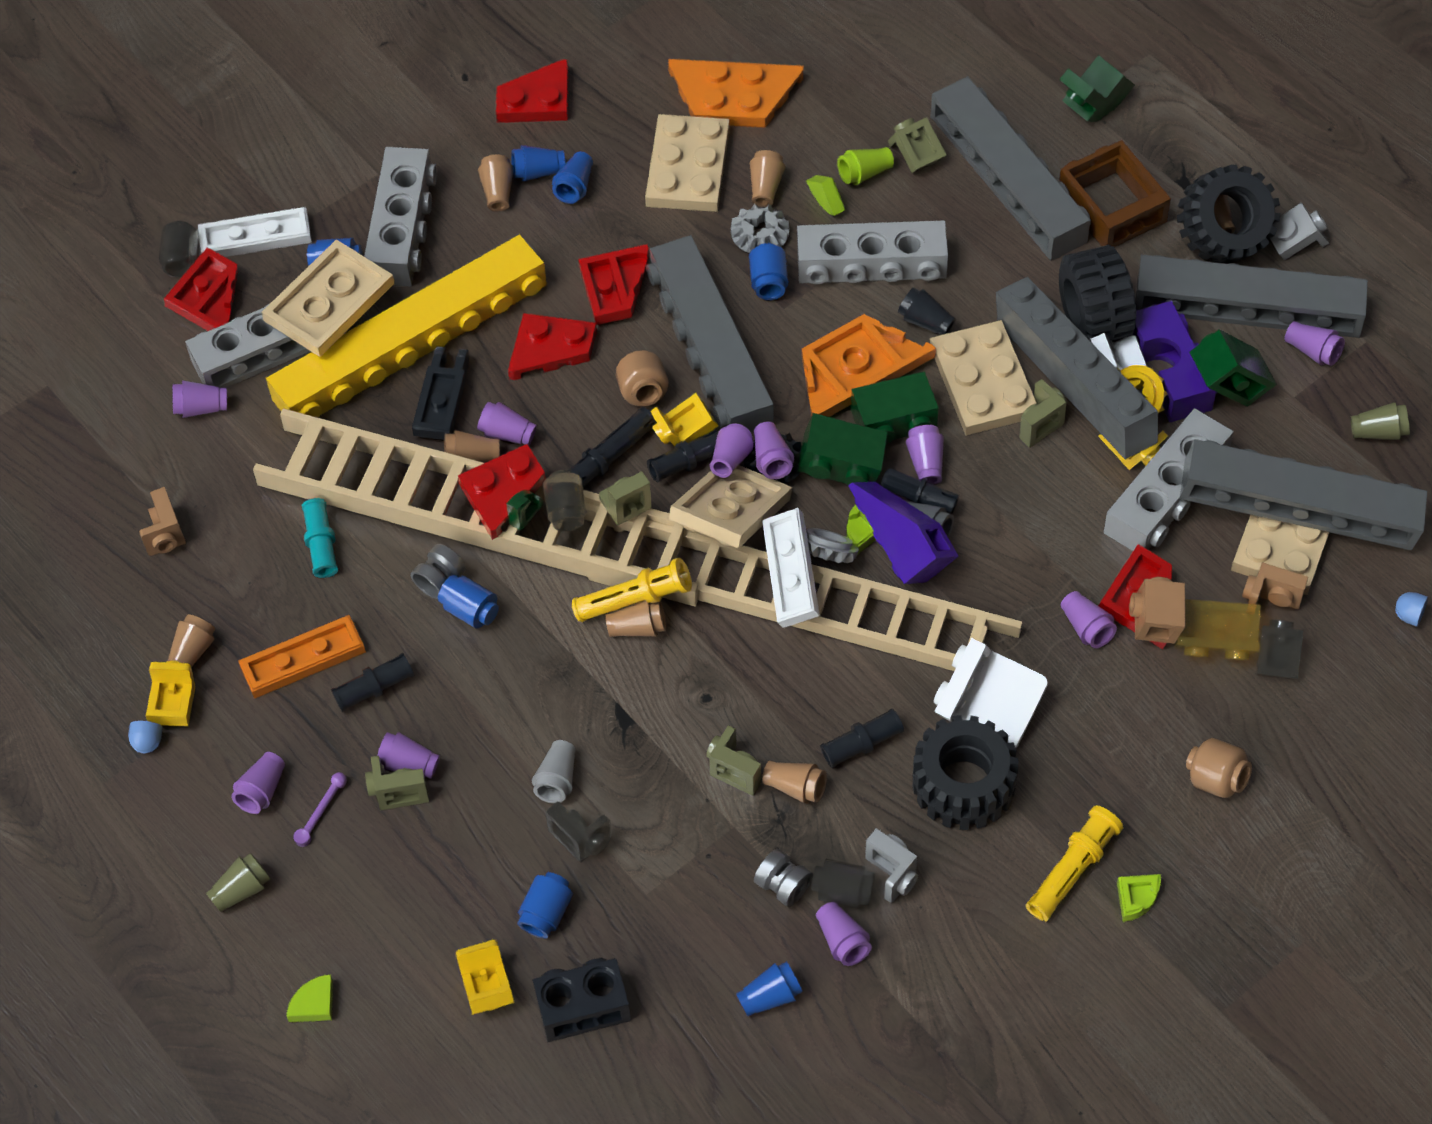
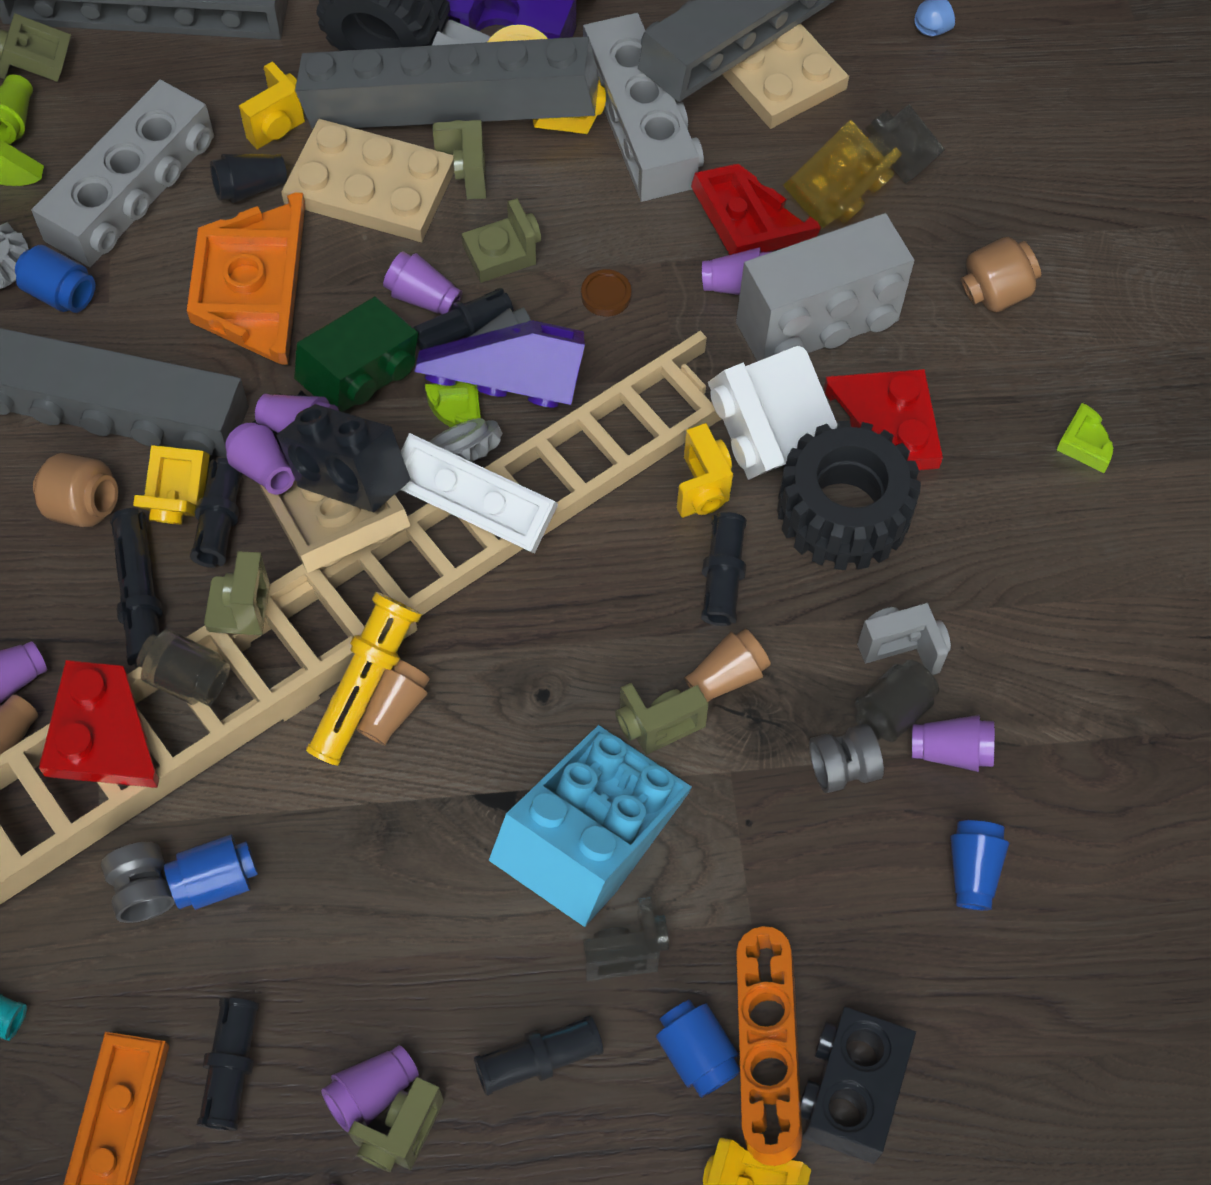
camera: 60 degrees left, 5 degrees up
dark green tile [506,490,544,531] -> none
light grey cone [532,740,576,803] -> none
dark green brick [851,372,939,444] -> none
yellow pin [1025,806,1124,922] -> none
medium nougat brick [1129,577,1185,644] -> none
medium nougat bracket [1242,562,1308,615] -> none
none -> yellow bracket [239,61,305,150]
none -> black brick [277,404,411,513]
none -> olive bracket [461,198,541,283]
none -> black pin [474,1015,603,1096]
none -> medium azure slope [489,725,692,927]
none -> reddish brown piece [581,269,631,317]
none -> yellow bracket [677,423,733,518]
none -> light grey brick [736,213,914,361]
none -> orange beam [737,926,802,1166]
none -> red wing [824,369,943,470]

